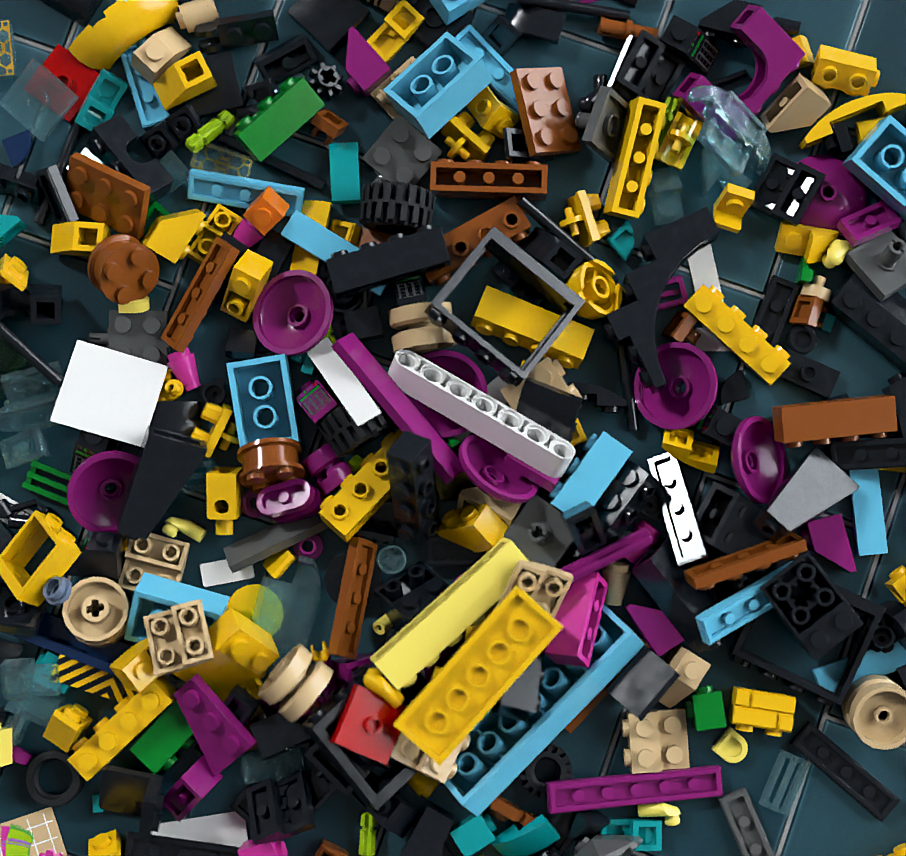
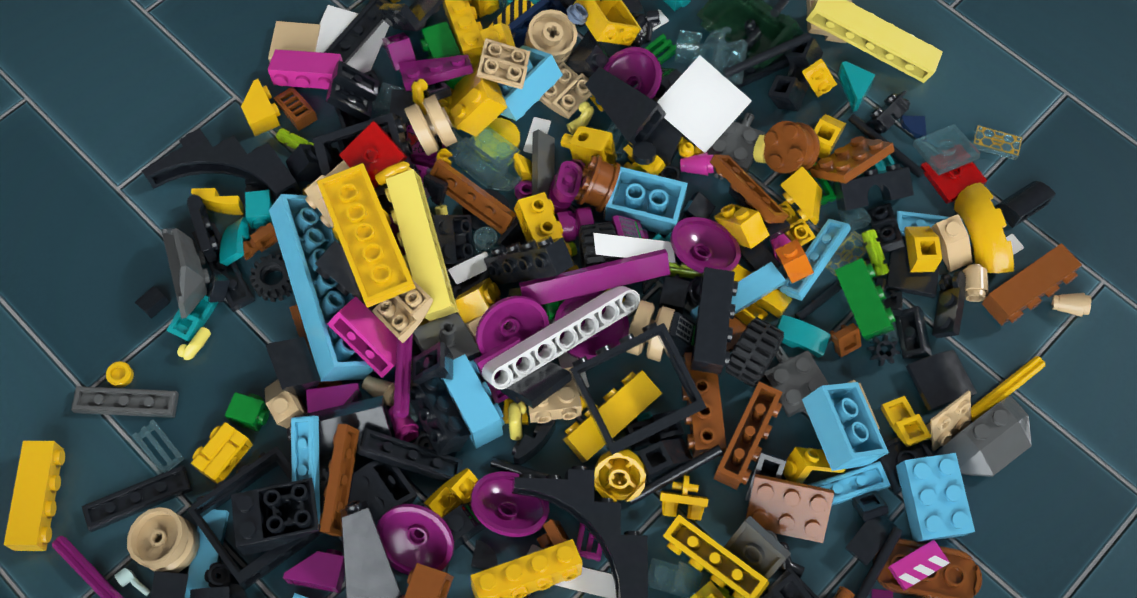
camera: 115 degrees right, 20 degrees down
black tile [36,164,79,224] -> none
teal slope [74,68,128,131] -> none
magenta slope [345,26,391,98] -> none
yellow hips [440,111,495,162] -> none
magenta tile [546,765,723,814] -> none
teal tile [605,221,634,263] -> none
tan plate [621,708,690,774] -> none
light yellow tile [711,726,748,763] -> none
none -> yellow arm [411,78,428,115]
none -> black tile [423,174,448,206]
none -> white sticker [448,252,489,284]
none -> light yellow arm [508,401,527,440]
none -> black tile [632,141,656,165]

